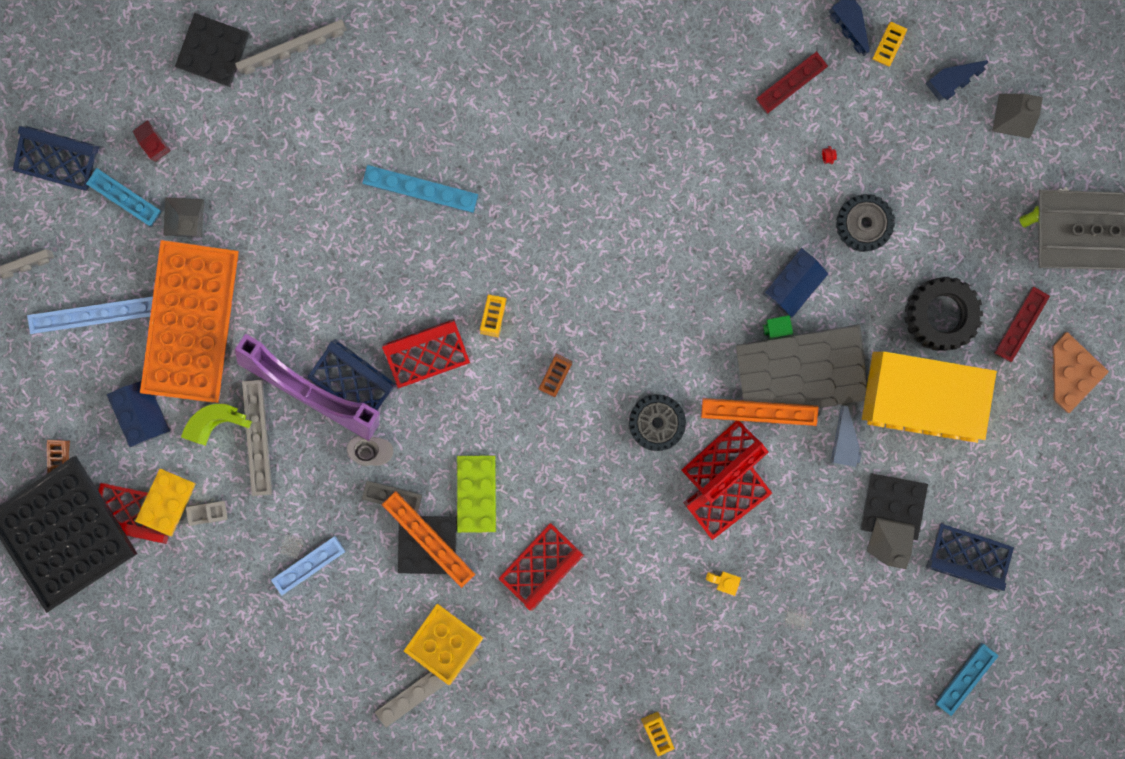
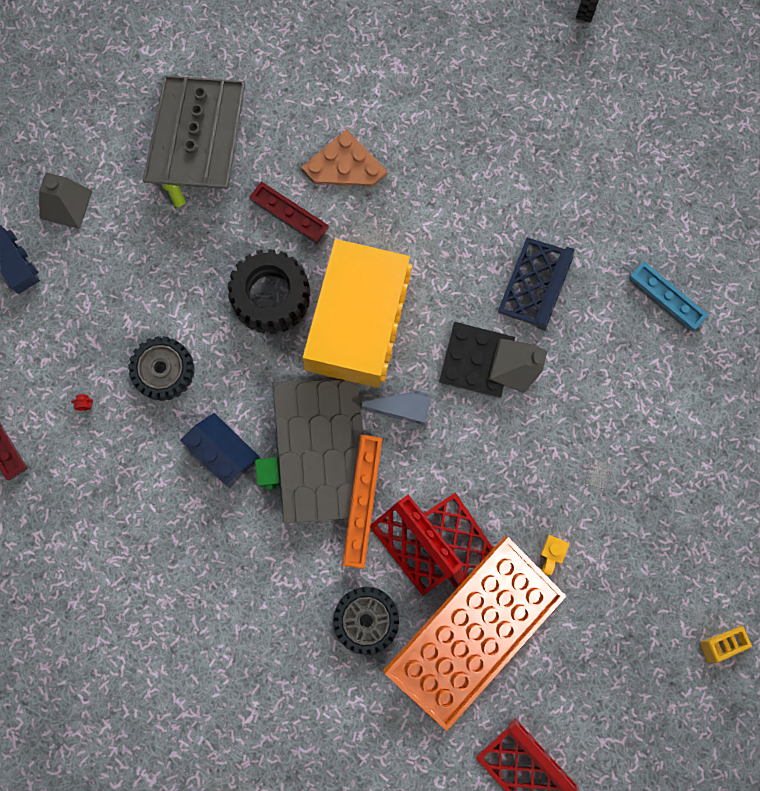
camera: 90 degrees left, 10 degrees down
dark orange slope [538,353,573,397] -> none
none -> orange plate [383,536,566,731]

